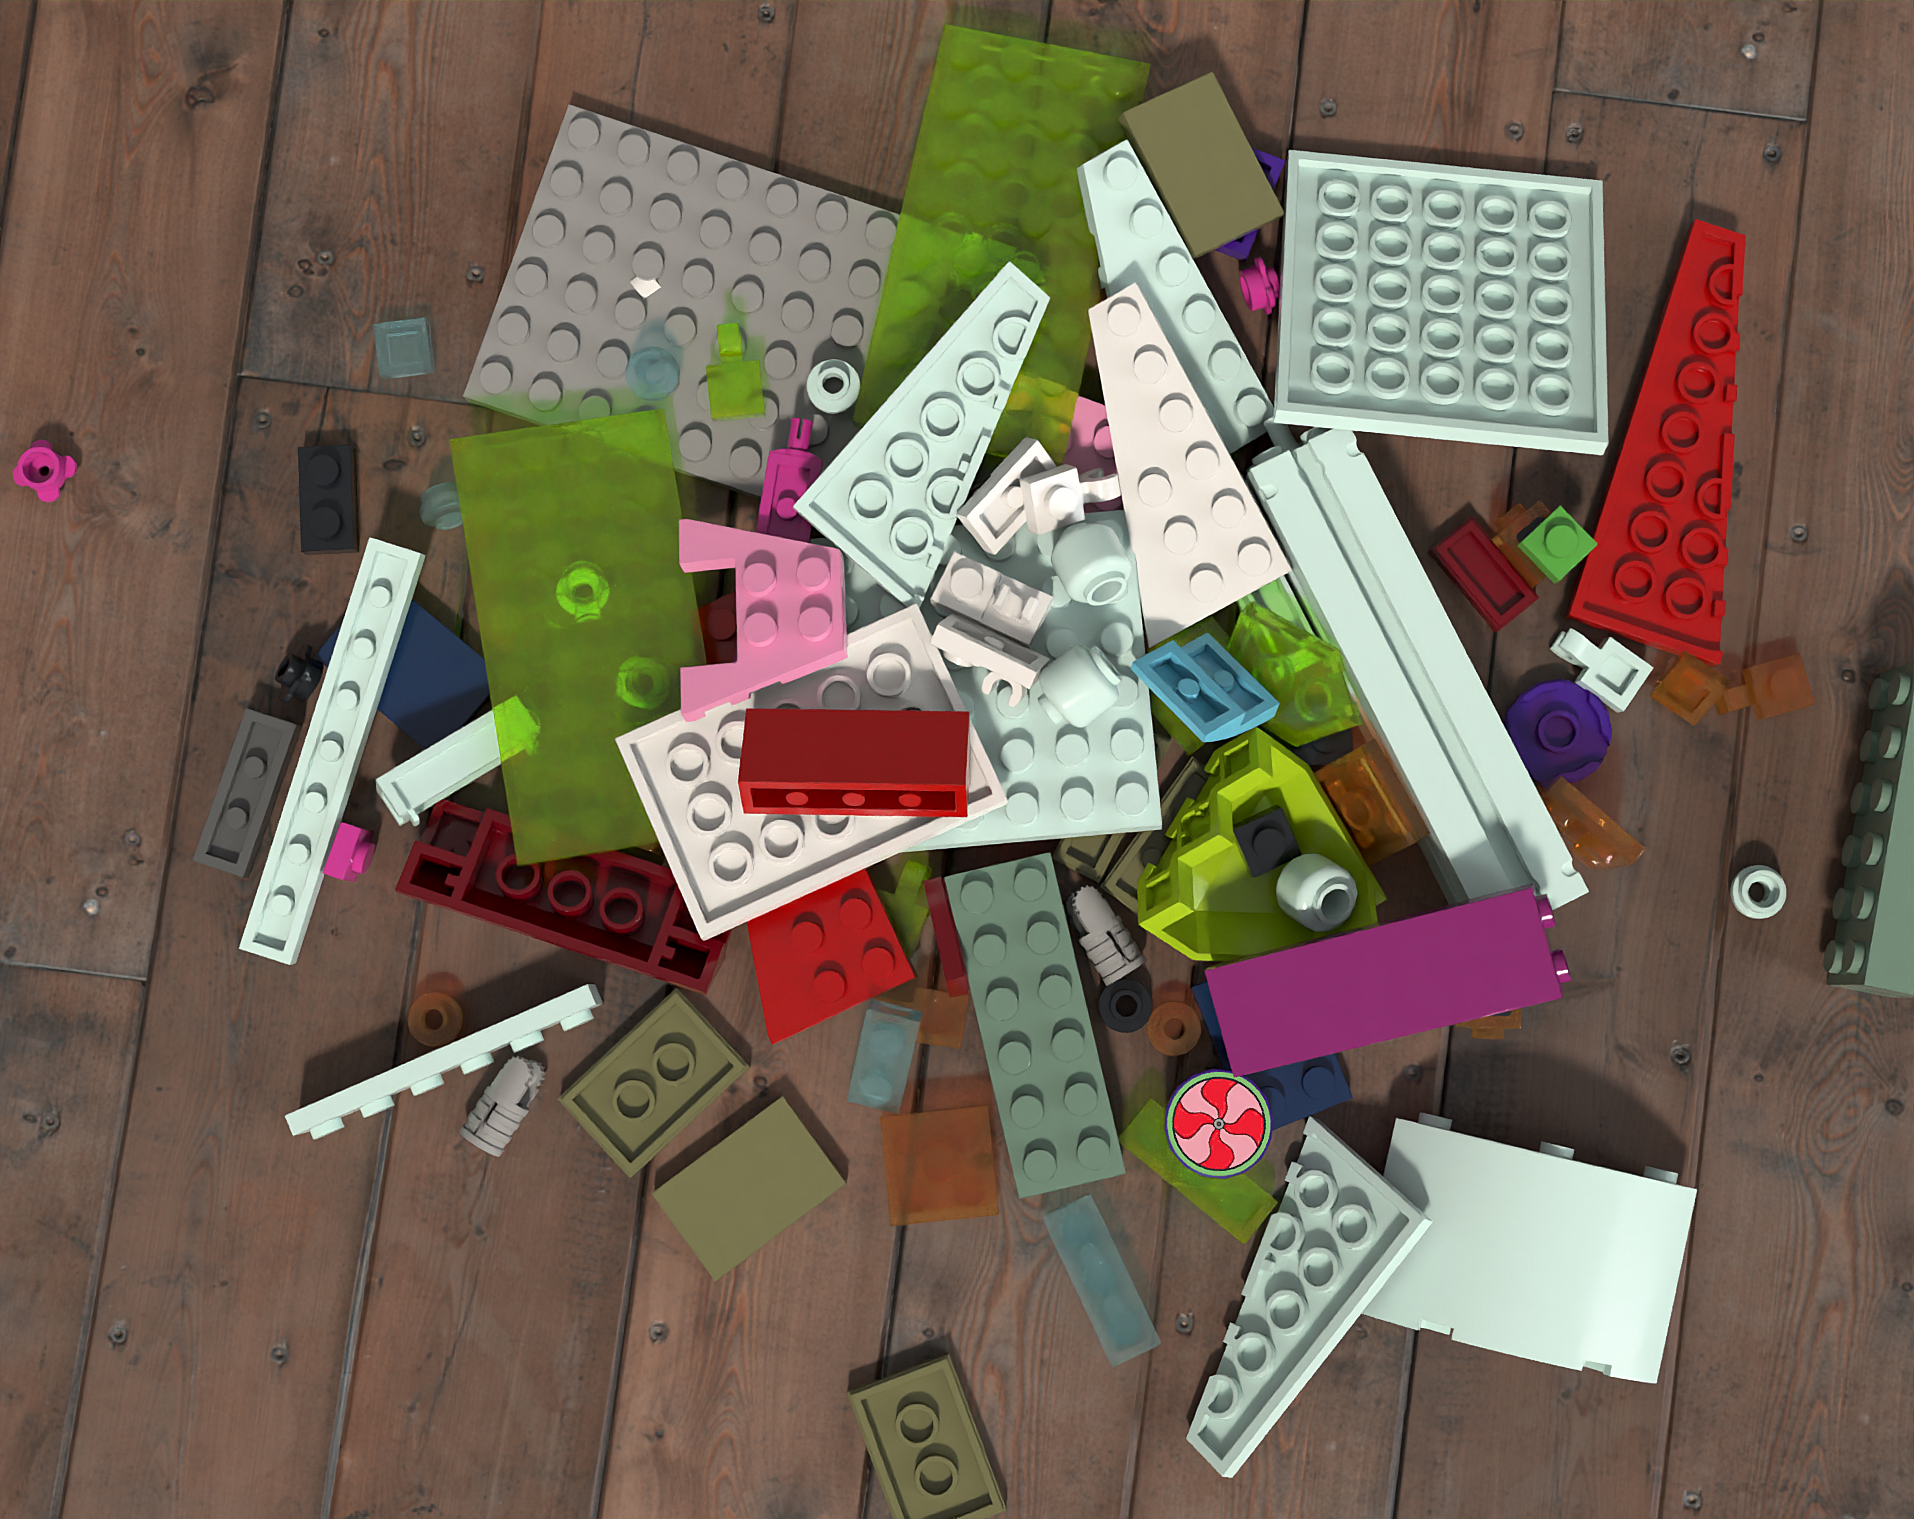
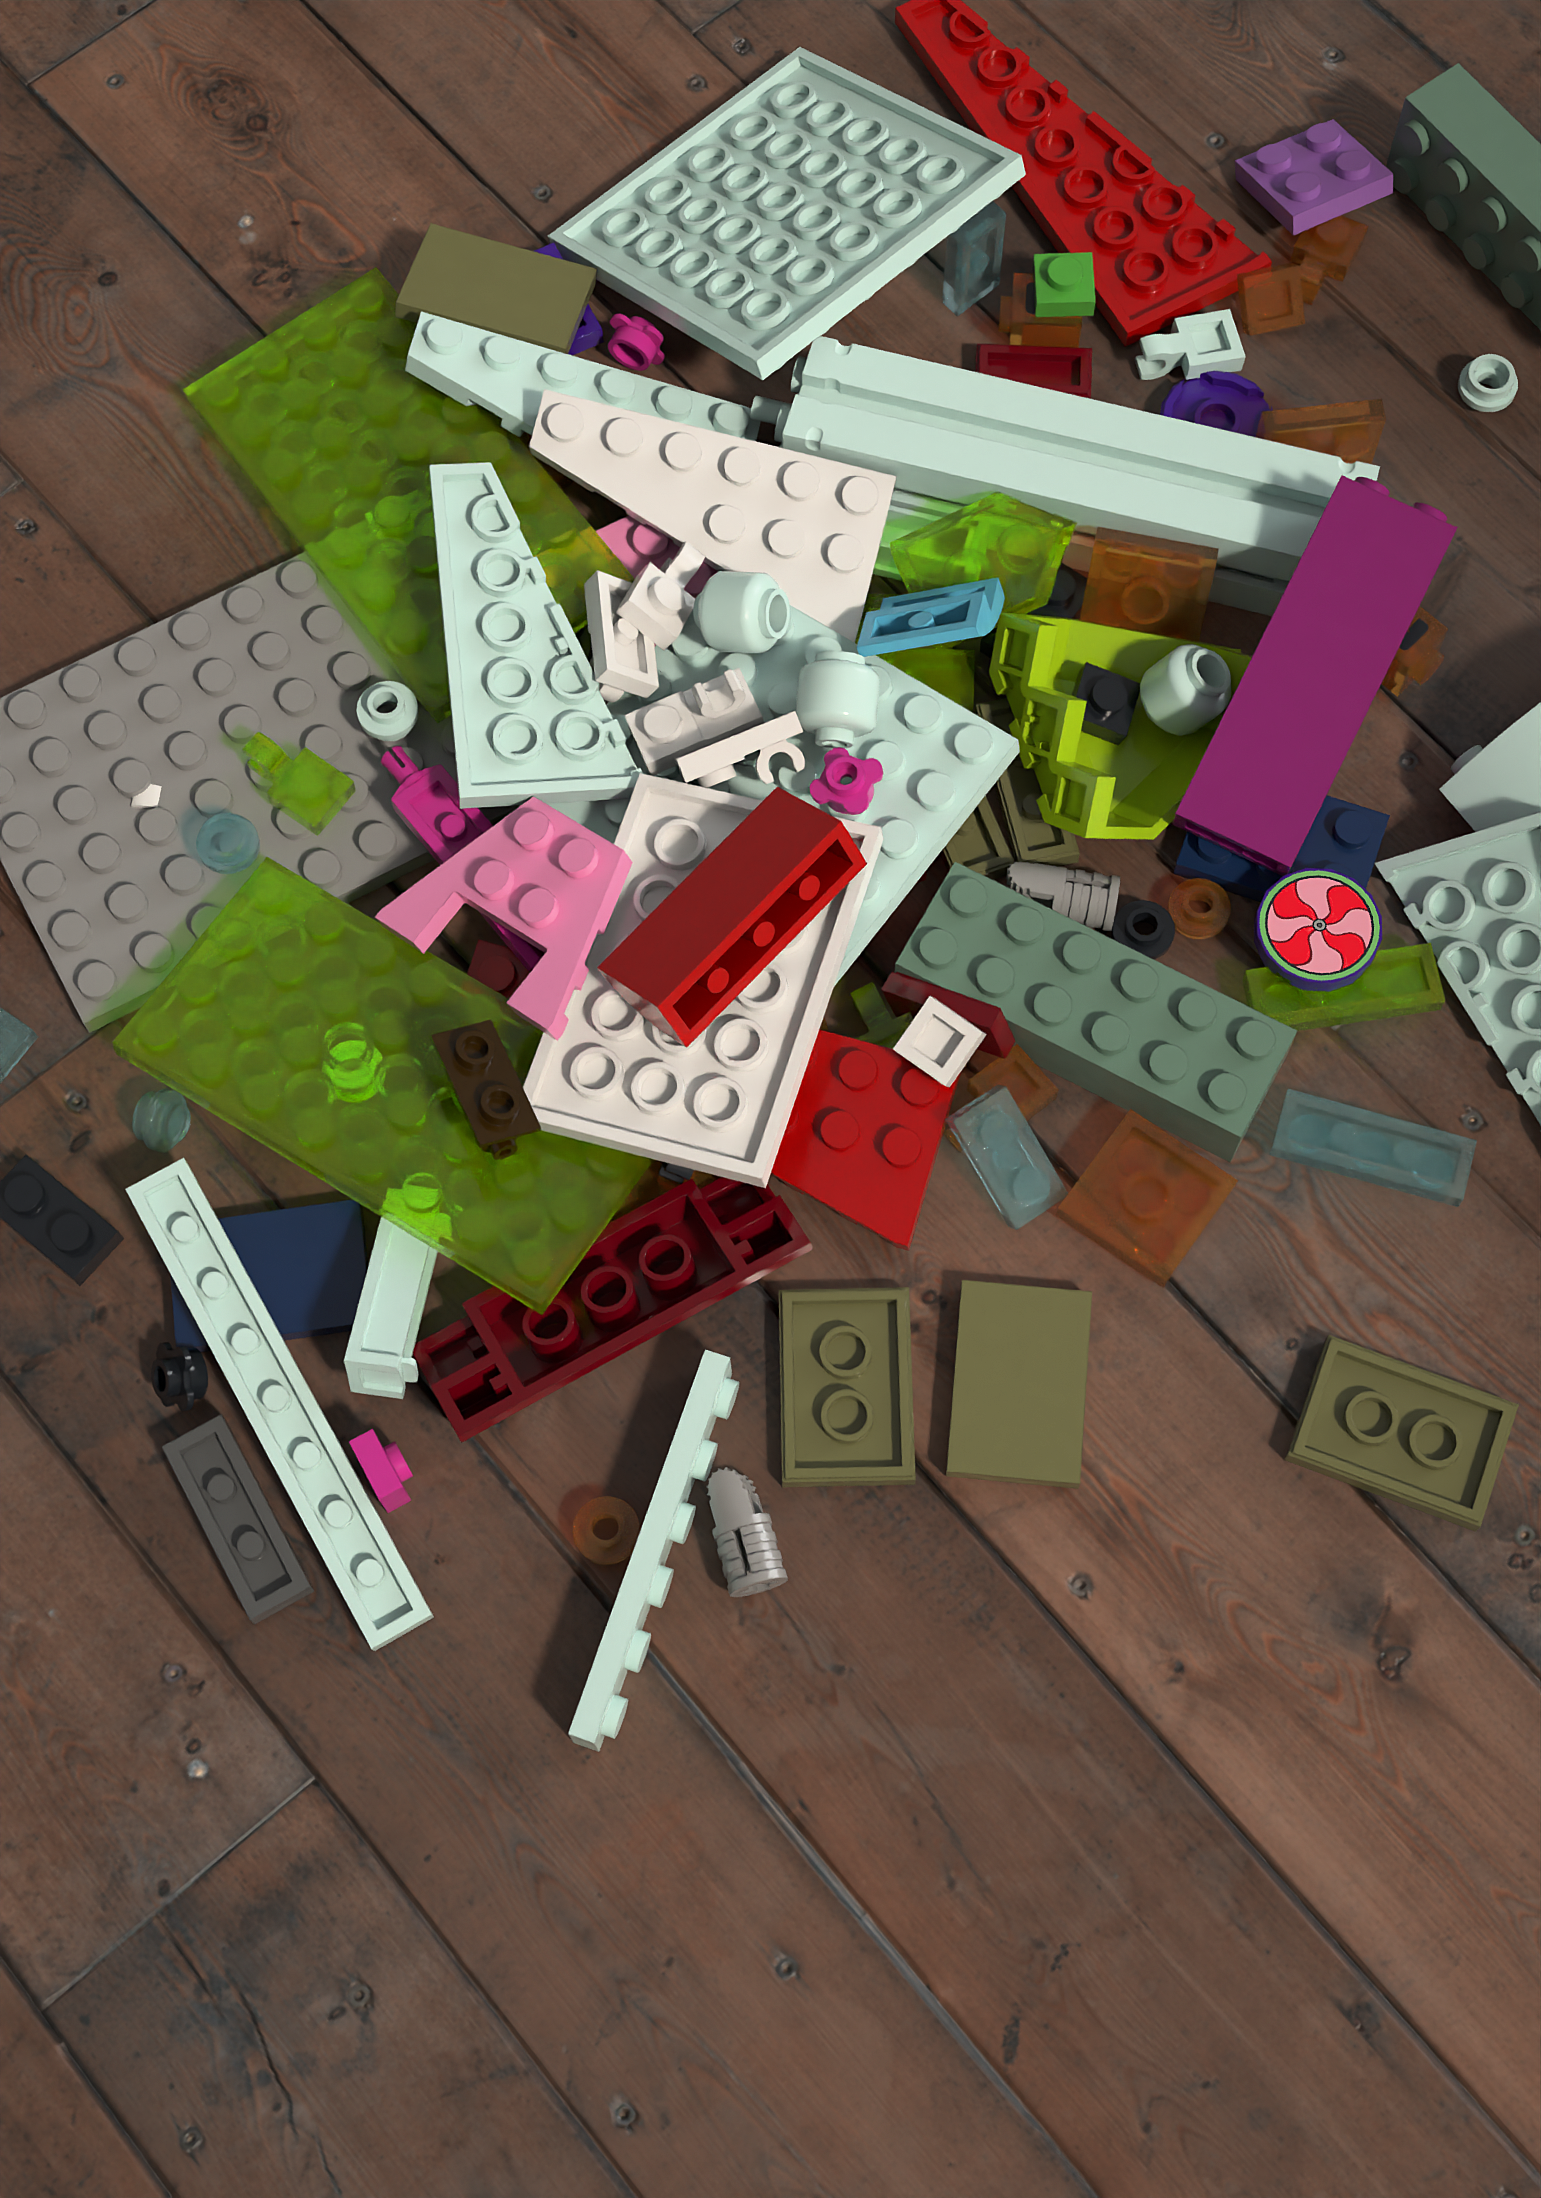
camera: 45 degrees left, 15 degrees down
none -> dark brown hinge [430,1019,541,1160]
none -> dark pink plate [810,747,884,815]
none -> white plate [893,996,986,1087]
none -> clear light blue plate [942,201,1006,317]
none -> medium lavender plate [1235,119,1393,236]

